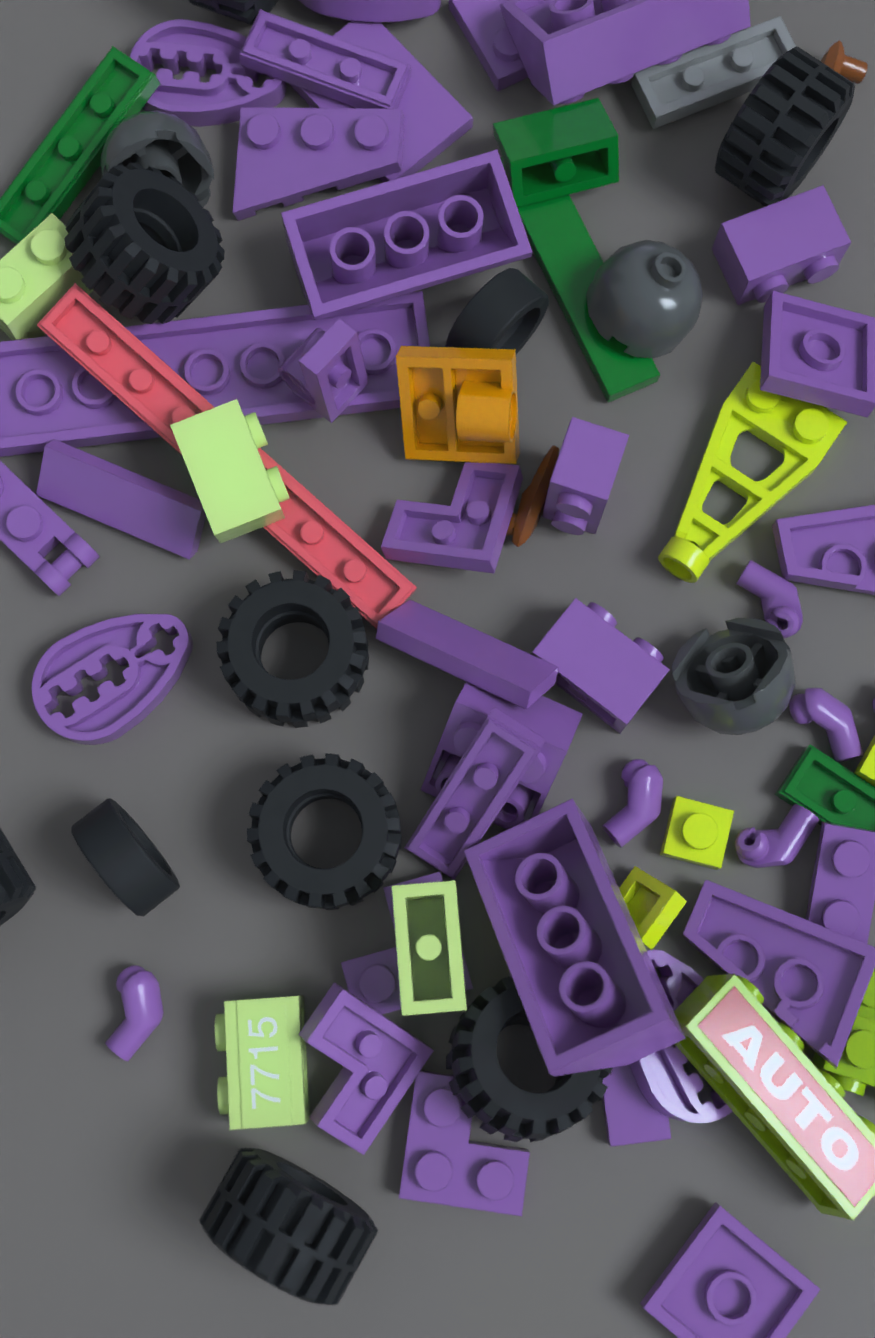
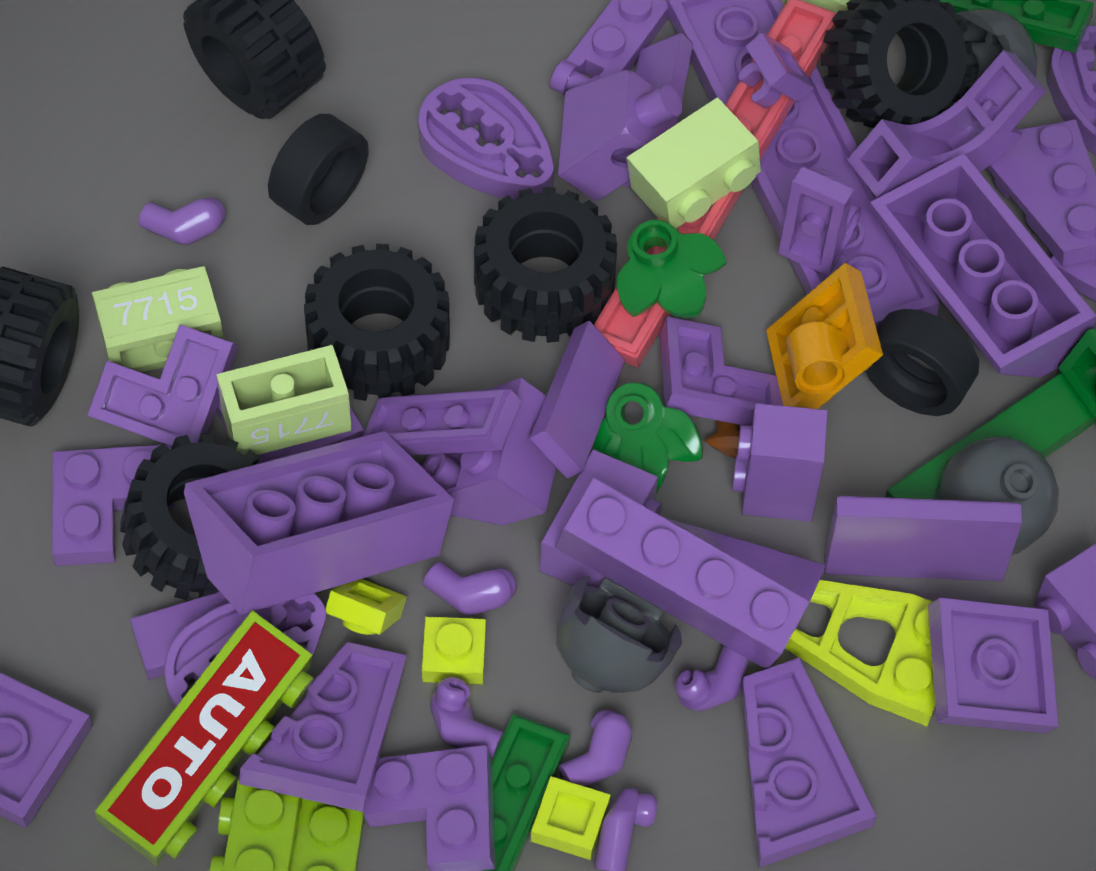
camera: 75 degrees right, 20 degrees down
none -> medium lavender wedge [555,478,826,669]
none -> medium lavender torso [558,70,682,202]
none -> green plate [588,382,703,494]
none -> green plate [617,220,726,318]
none -> medium lavender tile [738,32,814,108]
none -> medium lavender tile [824,496,1022,581]
none -> medium lavender arch [847,50,1047,198]

